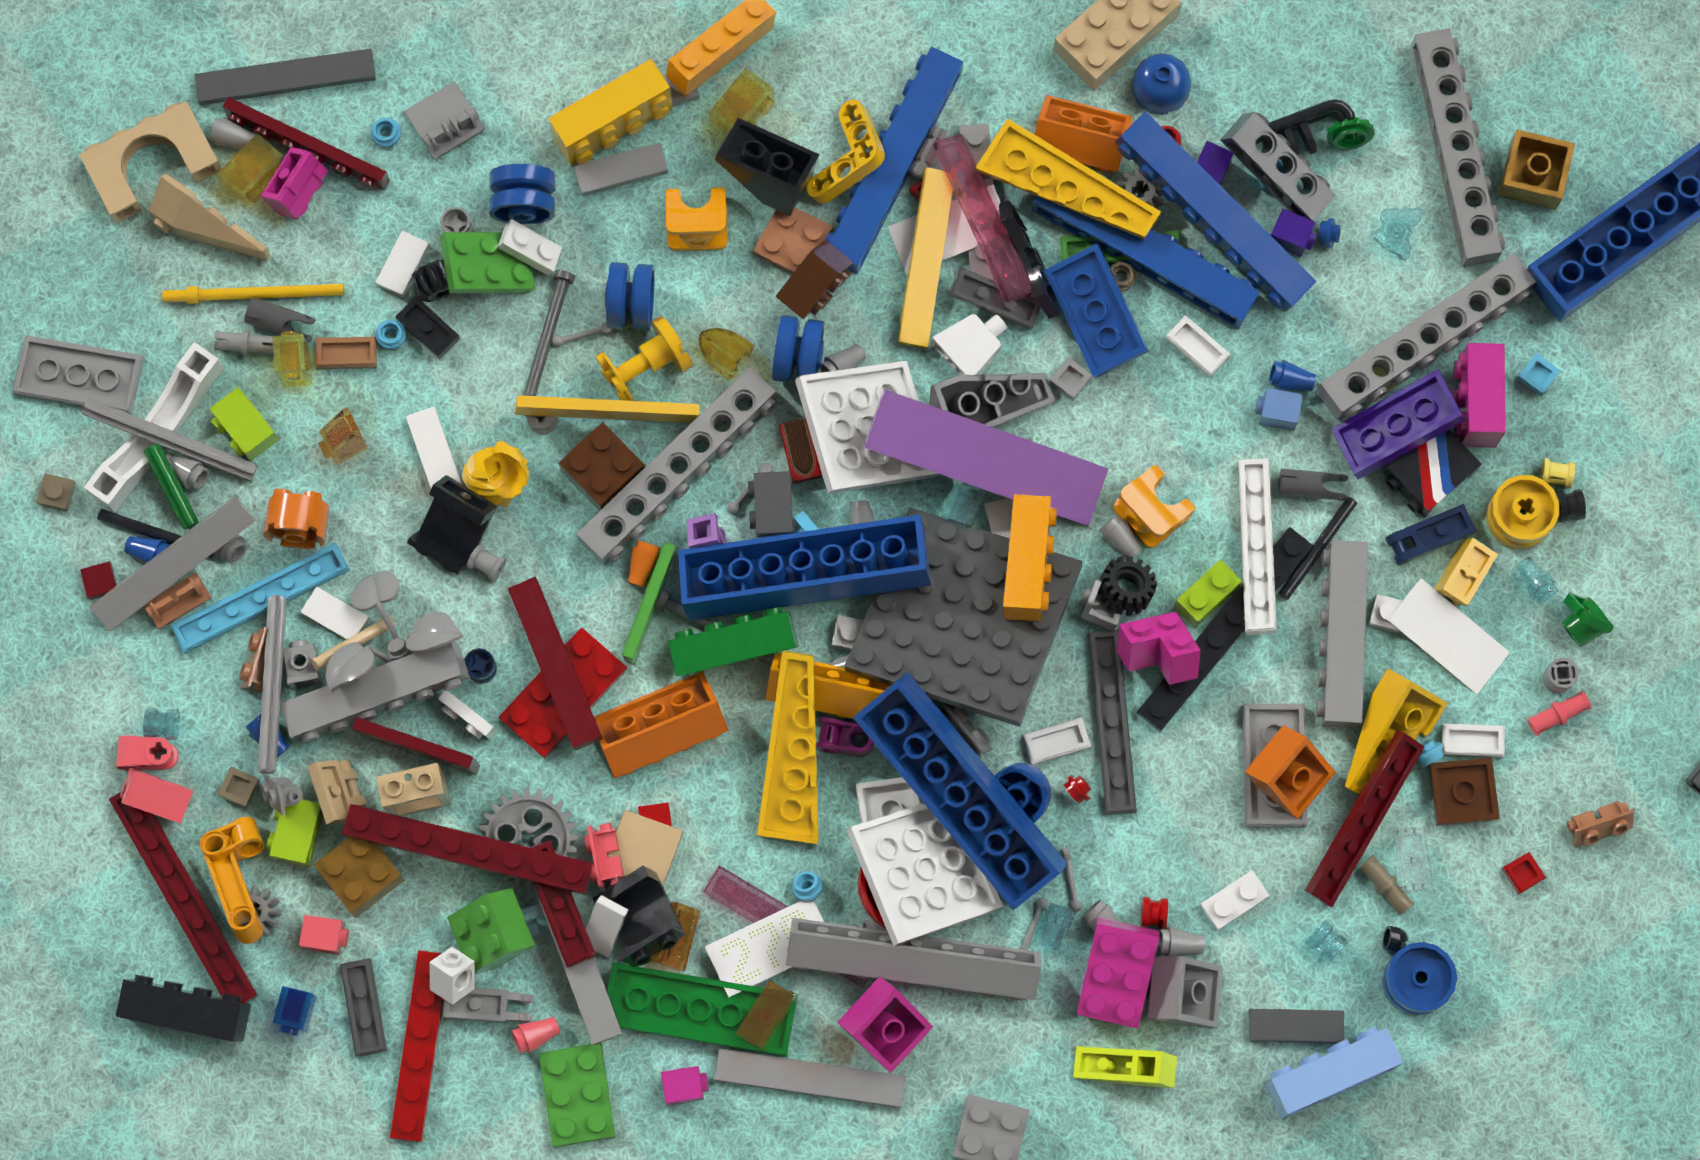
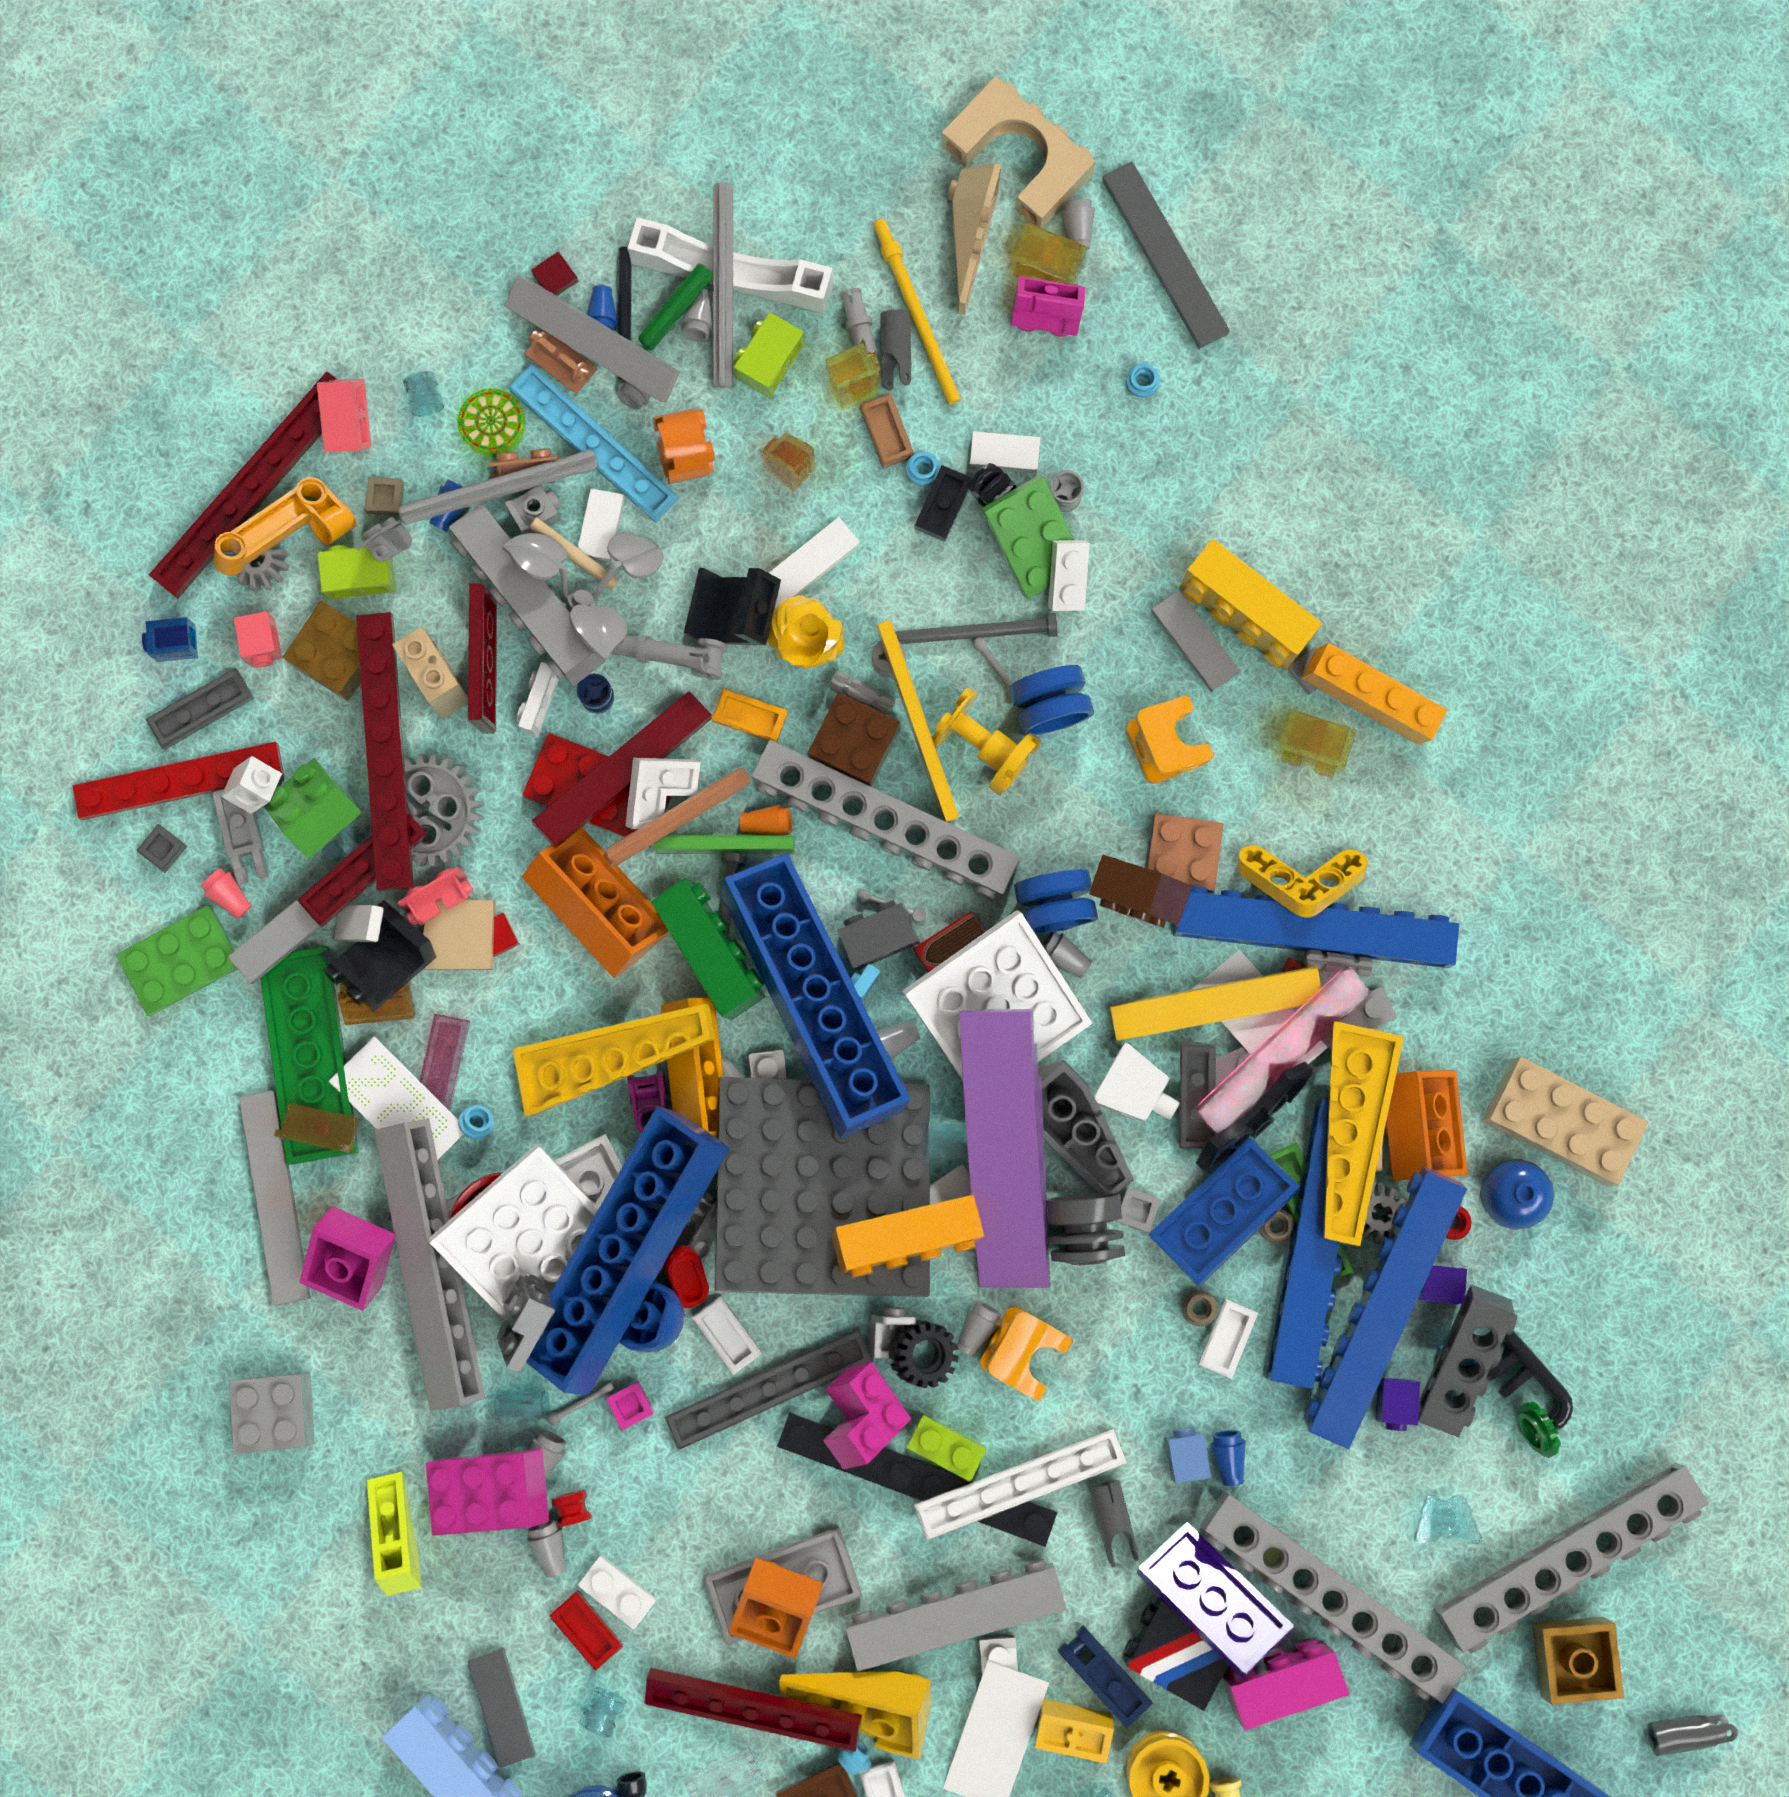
camera: 70 degrees right, 5 degrees up
light grey tile [12,335,144,415] -> none
dark tan plate [36,473,76,511] -> none
coral piece [116,735,179,771] -> none
black brick [116,974,251,1042] -> none
dark red plate [222,97,390,191] -> none
tan plate [308,759,367,825] -> none
light grey hinge [404,81,486,160] -> none
blue wheel [489,164,555,224] -> none
dark pink brick [661,1066,709,1106] -> none
medium lavender brick [687,513,727,548] -> none
clear yellow brick [699,328,755,380] -> none
black slope [715,118,820,216] -> none
light grey hinge [1018,897,1049,950] -> none
red plate [1064,774,1092,804] -> none
light grey slope [1148,956,1222,1028] -> none
black bar [1278,497,1358,600] -> none
blue plate [1319,218,1341,248] -> none
dark tan pin [1359,855,1414,916] -> none
medium azure plate [1517,353,1560,396] -> none
none -> dark grey tile [136,824,188,873]
none -> clear neon green tile [458,388,526,457]
none -> dark grey plate [497,1273,555,1373]
none -> red tile [549,1590,624,1671]
none -> nougat axle [603,768,751,867]
none -> dark pink plate [606,1381,655,1430]
none -> light grey pin [611,635,711,671]
none -> white plate [625,758,701,829]
none -> red tile [664,1246,709,1308]
none -> light orange tile [712,688,788,743]
none -> light grey axle [830,671,895,715]
none -> dark grey wheel [1047,1193,1125,1265]
none -> dark tan plate [1182,1291,1218,1327]
none -> dark grey piece [1648,1715,1738,1756]

